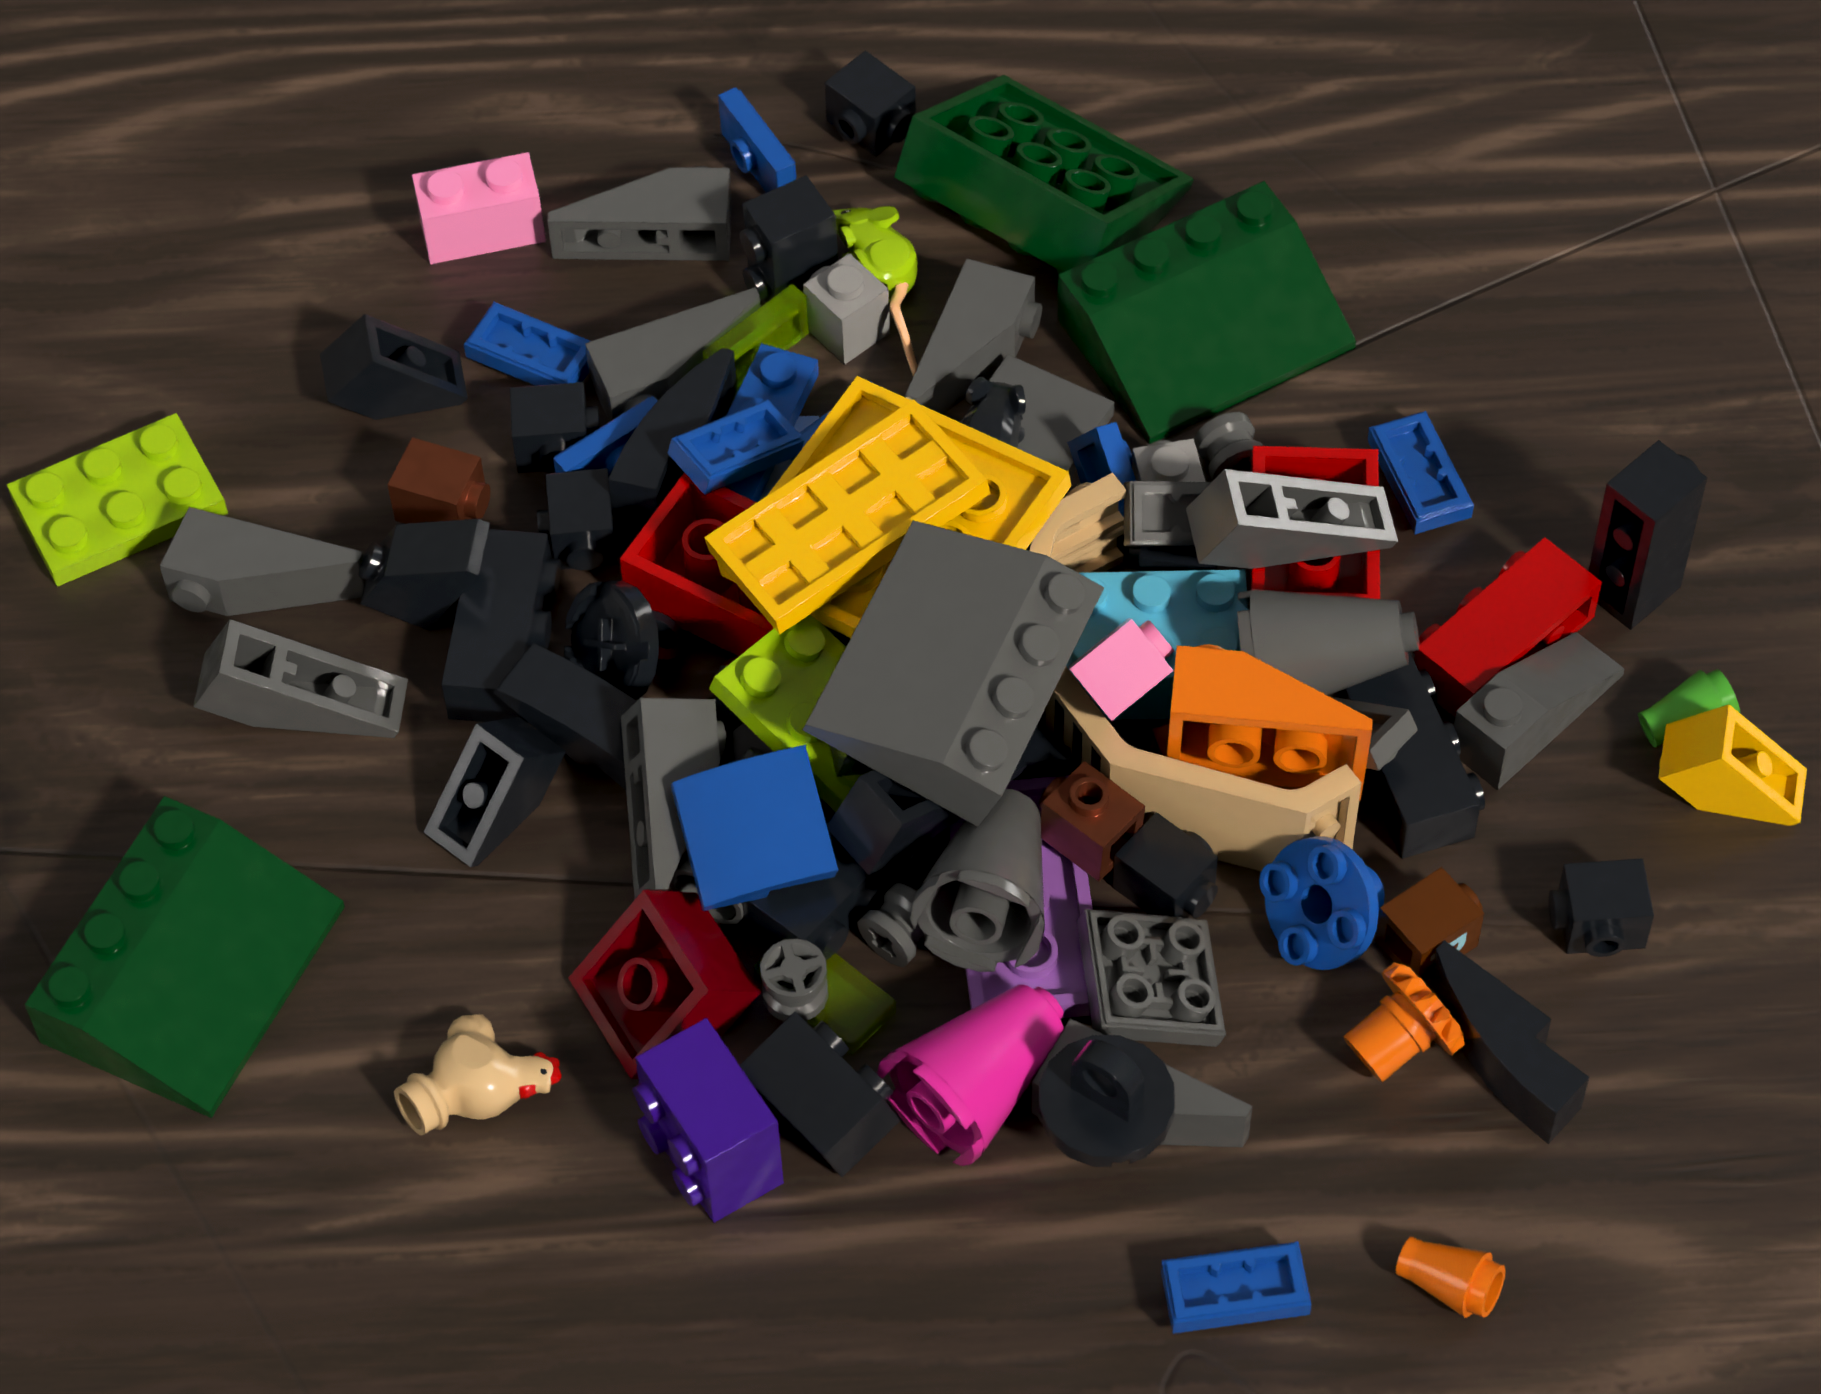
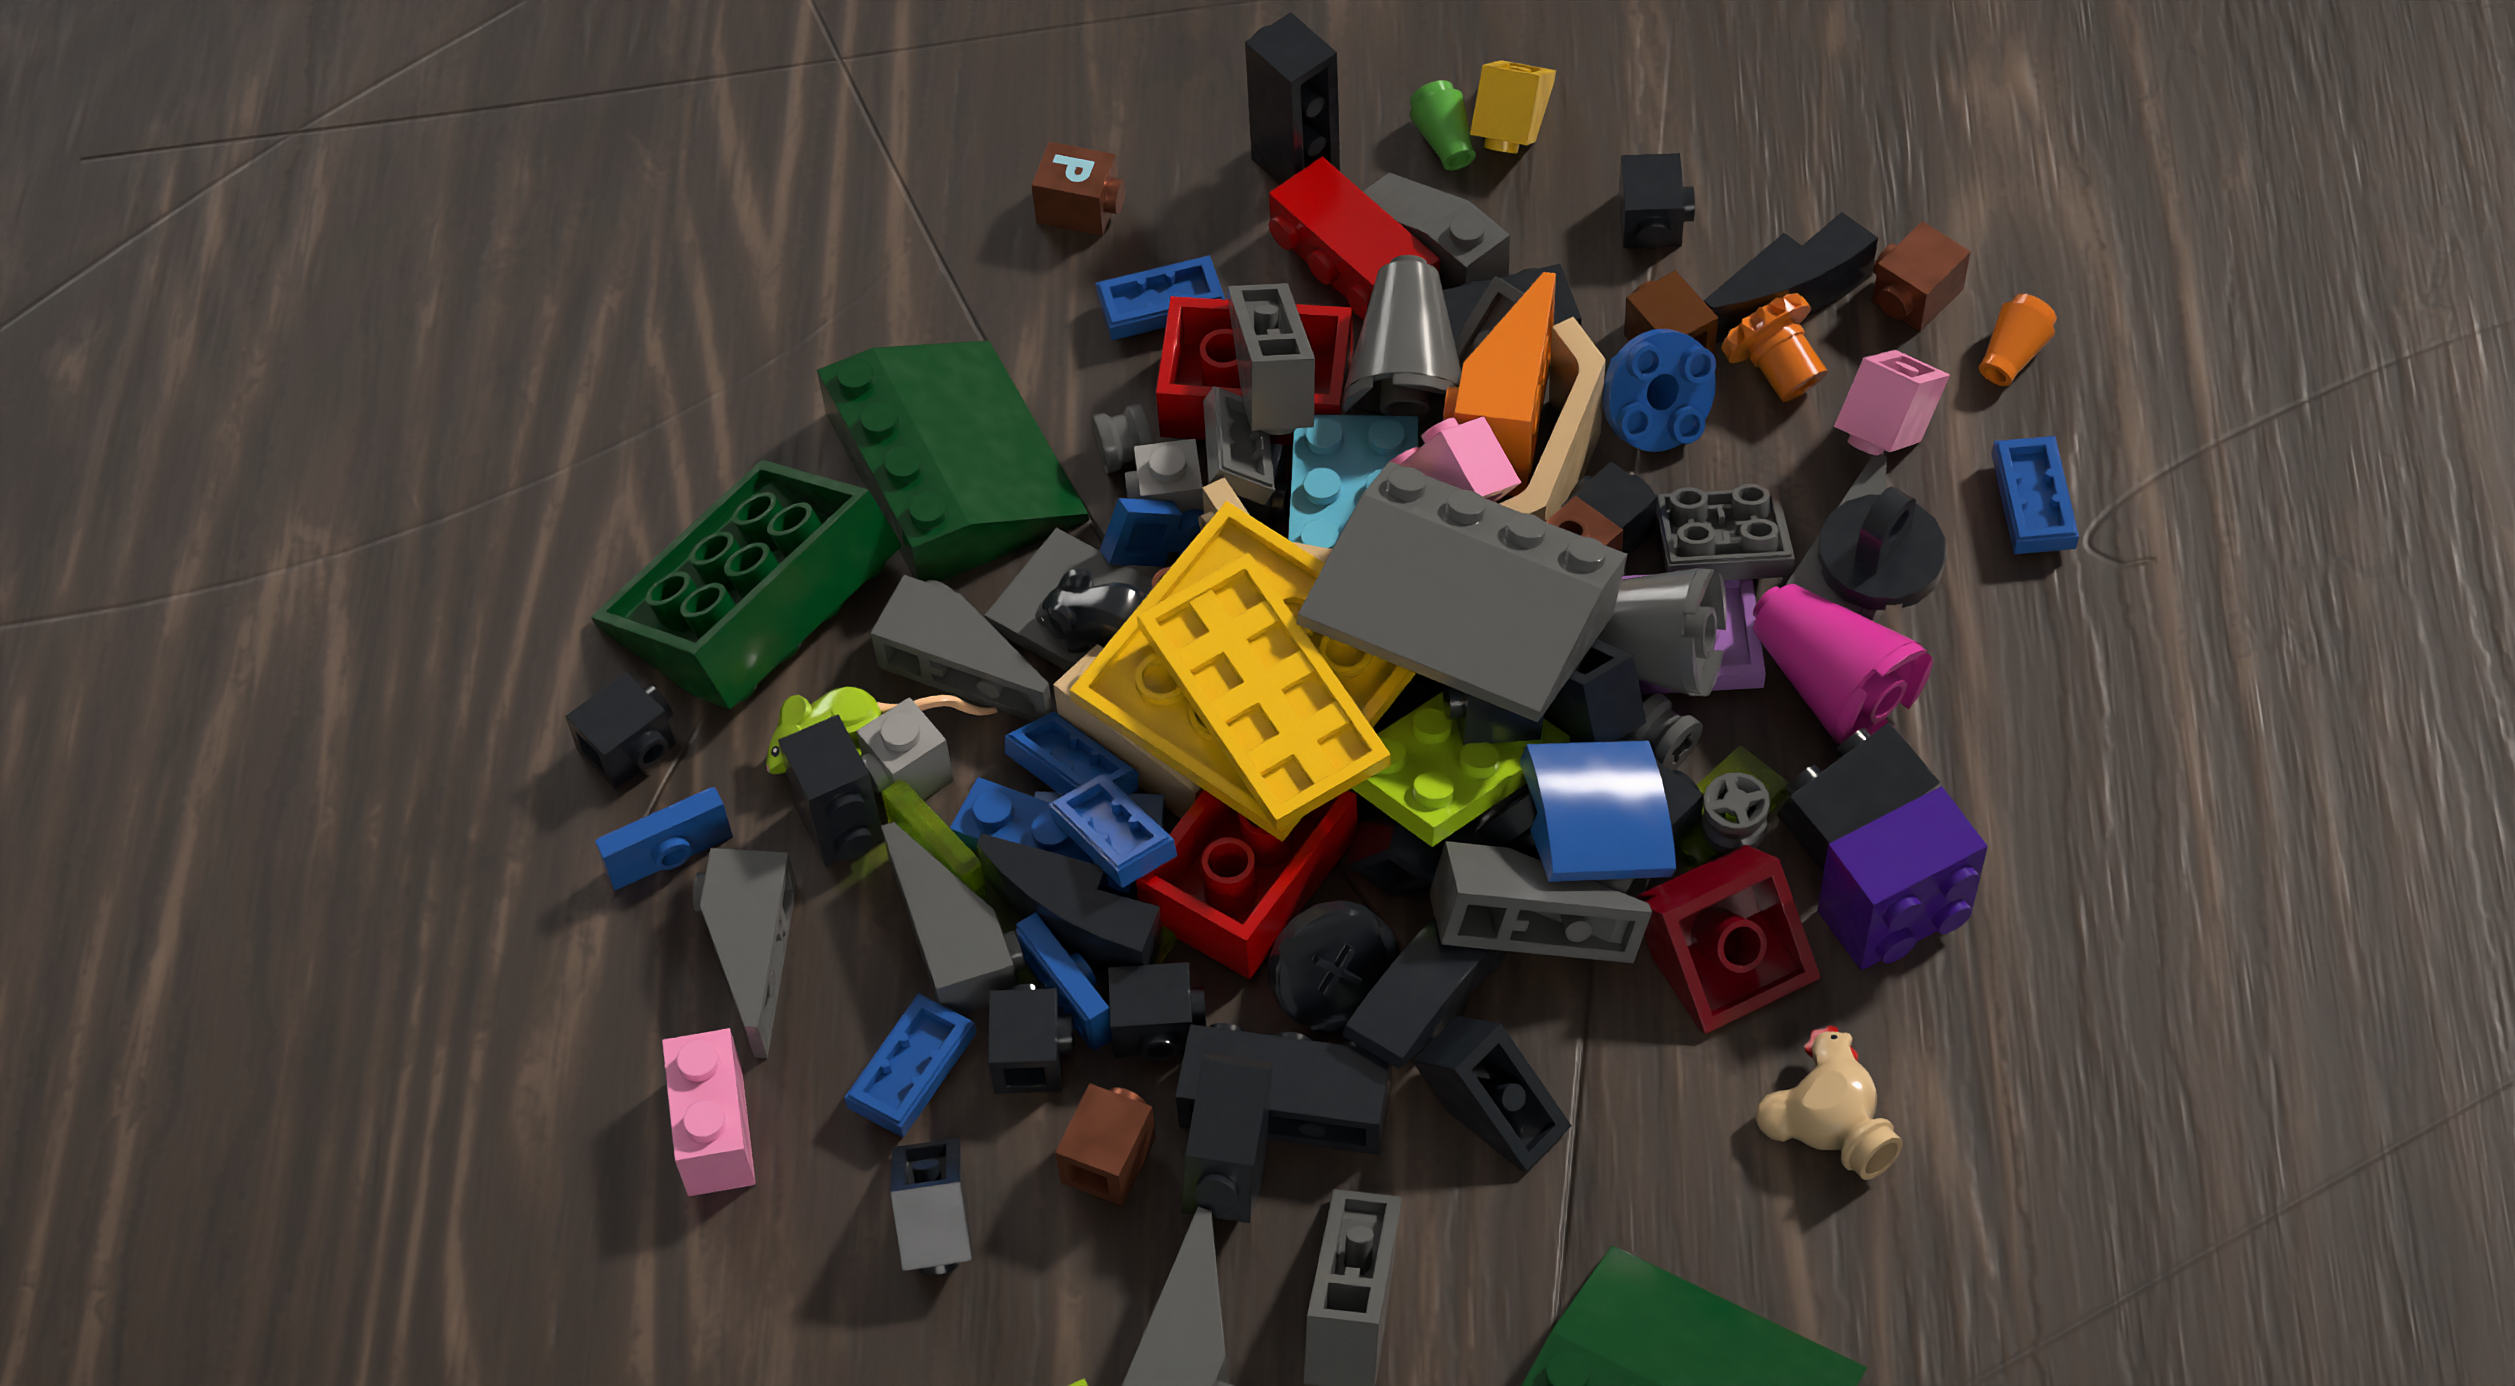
camera: 85 degrees left, 0 degrees up
none -> copper brick [1031,141,1126,236]
none -> bright pink brick [1834,350,1950,456]
none -> copper brick [1872,221,1971,332]

